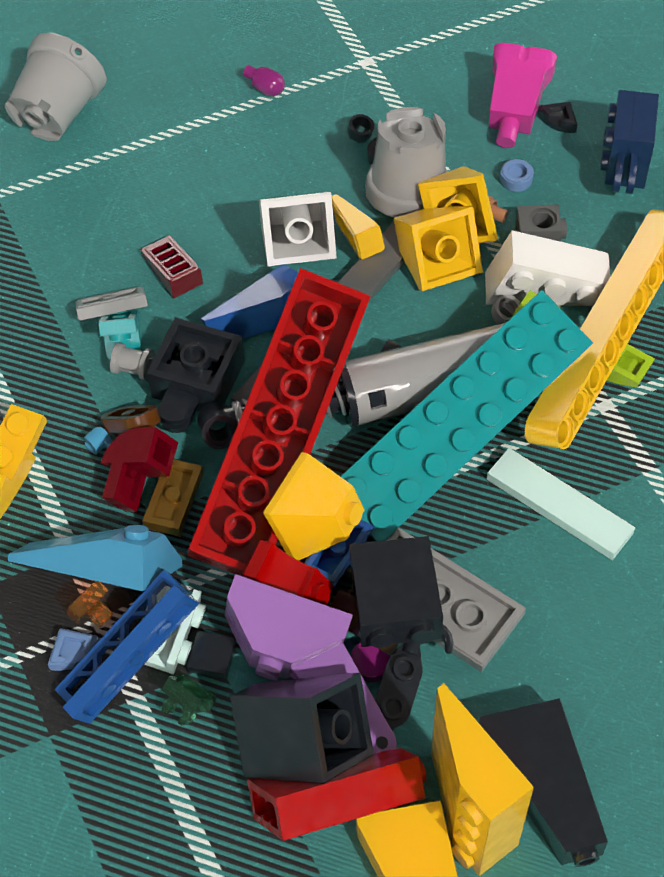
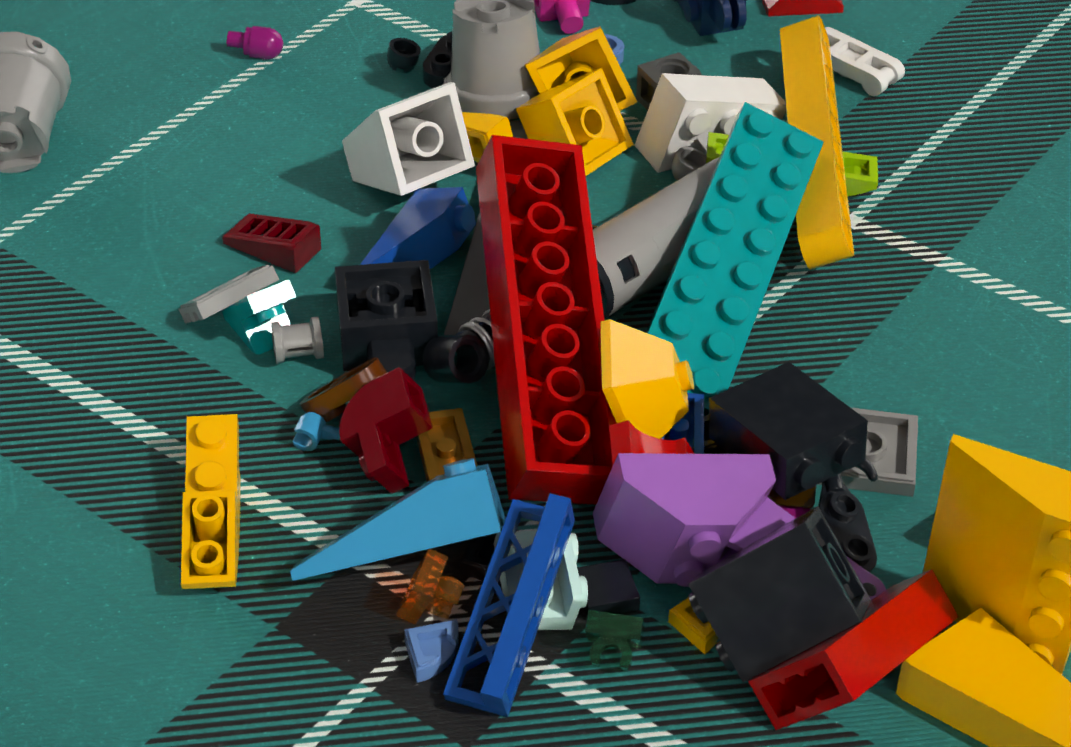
camera: 30 degrees left, 15 degrees down
light aqua tile [487,448,635,561] -> none

